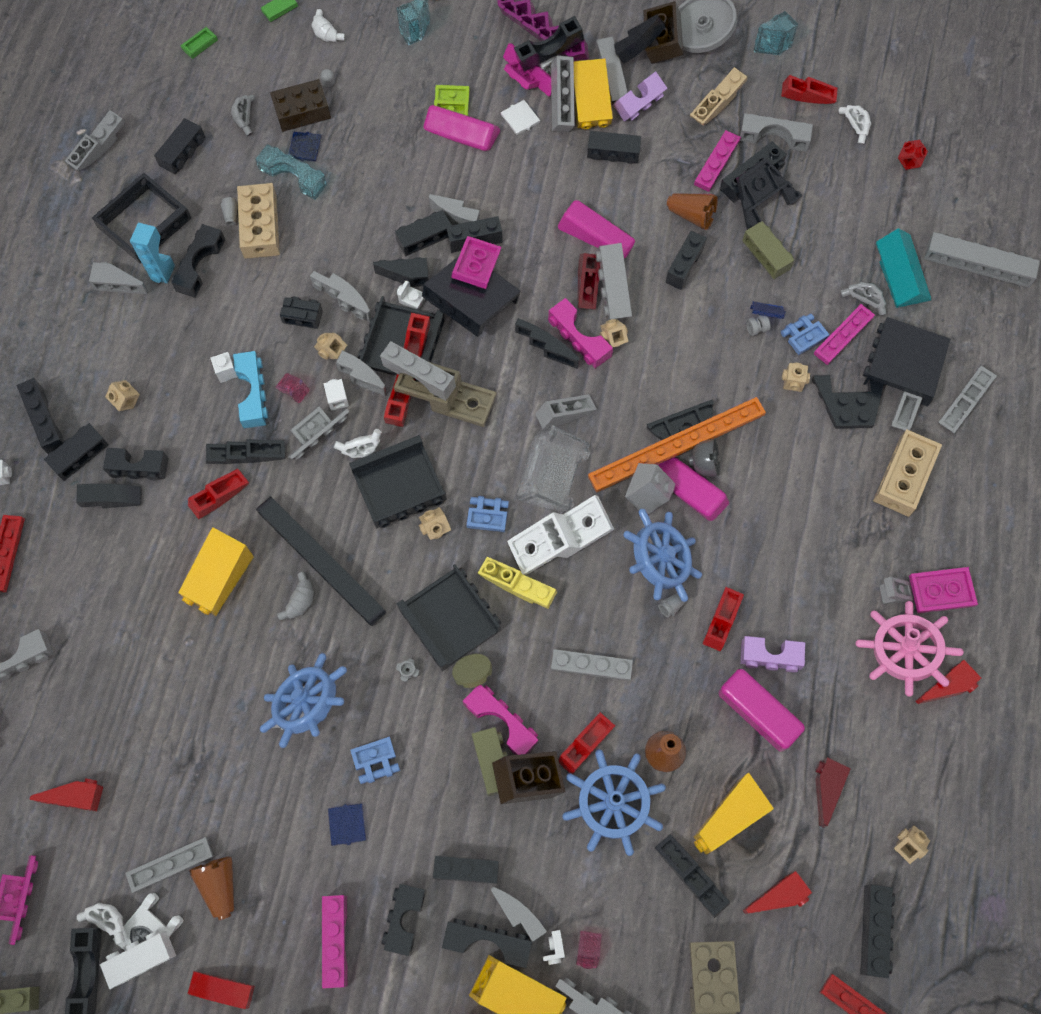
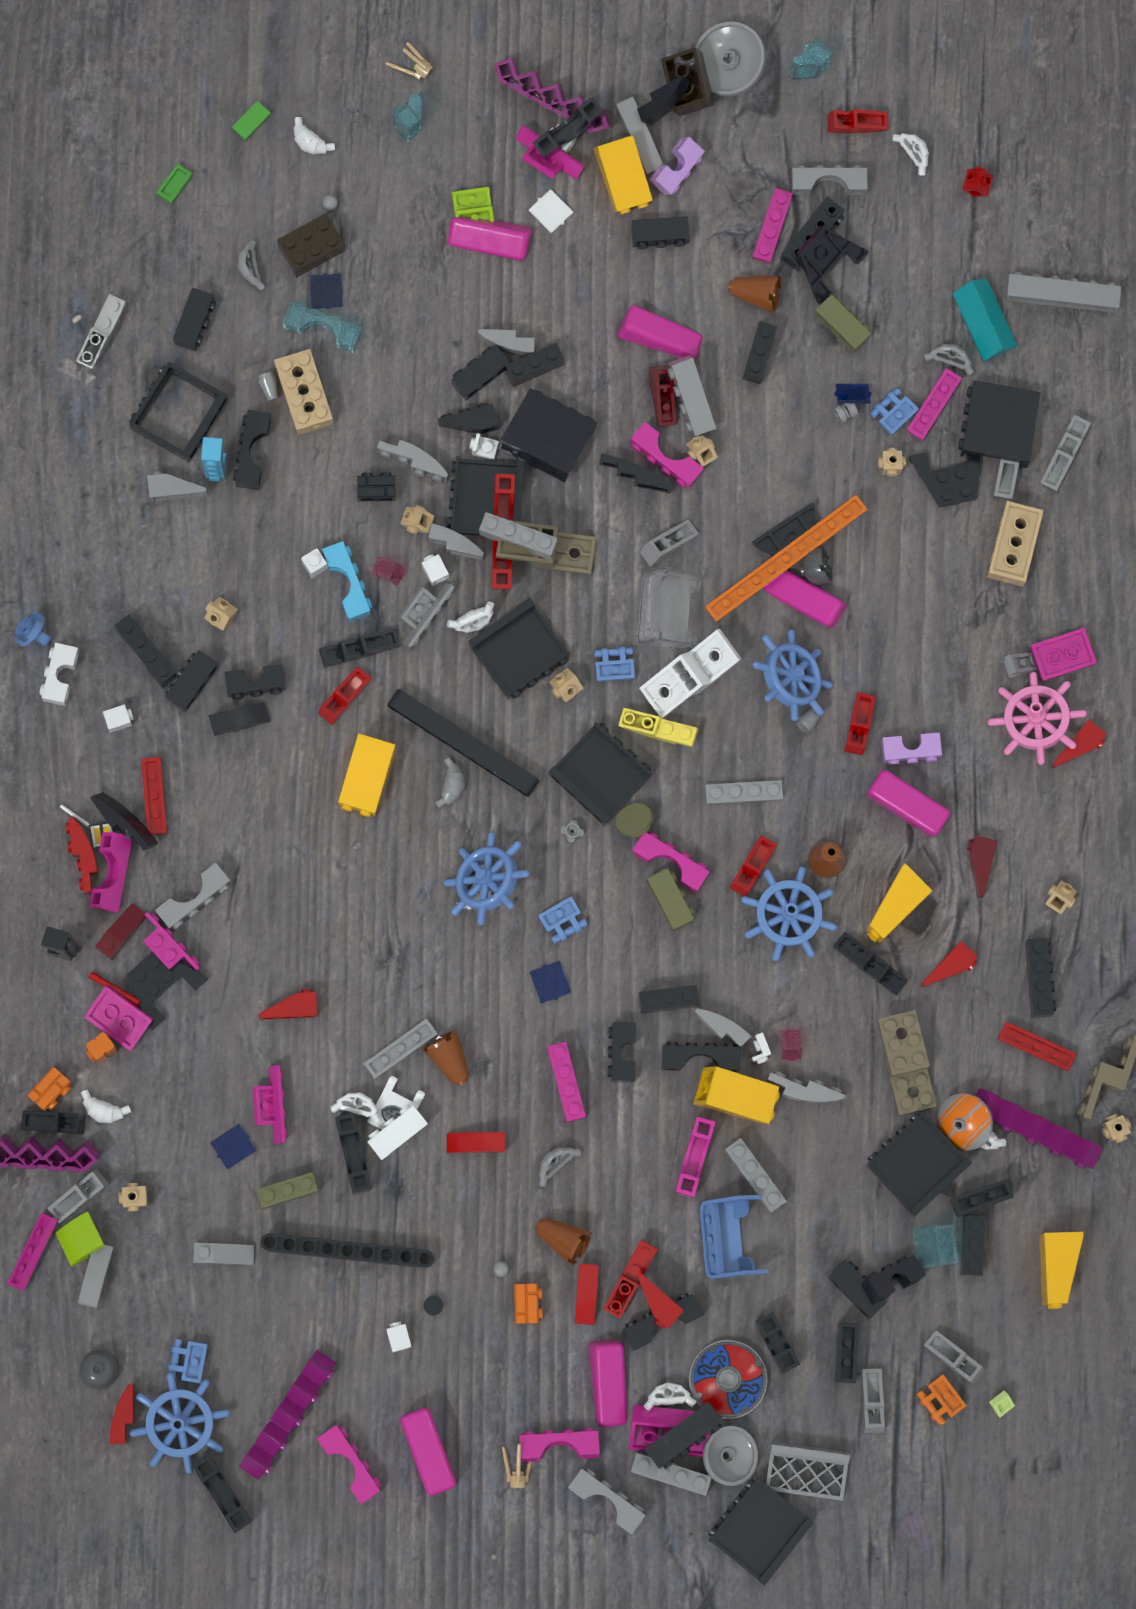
camera: 20 degrees left, 10 degrees up
dark pink plate [451,236,501,289] -> none
dark brown brick [492,751,566,804] -> none
light grey brick [551,56,574,132] -> none
light grey slope [625,463,675,515] -> none
tan slope [690,67,747,126] -> none

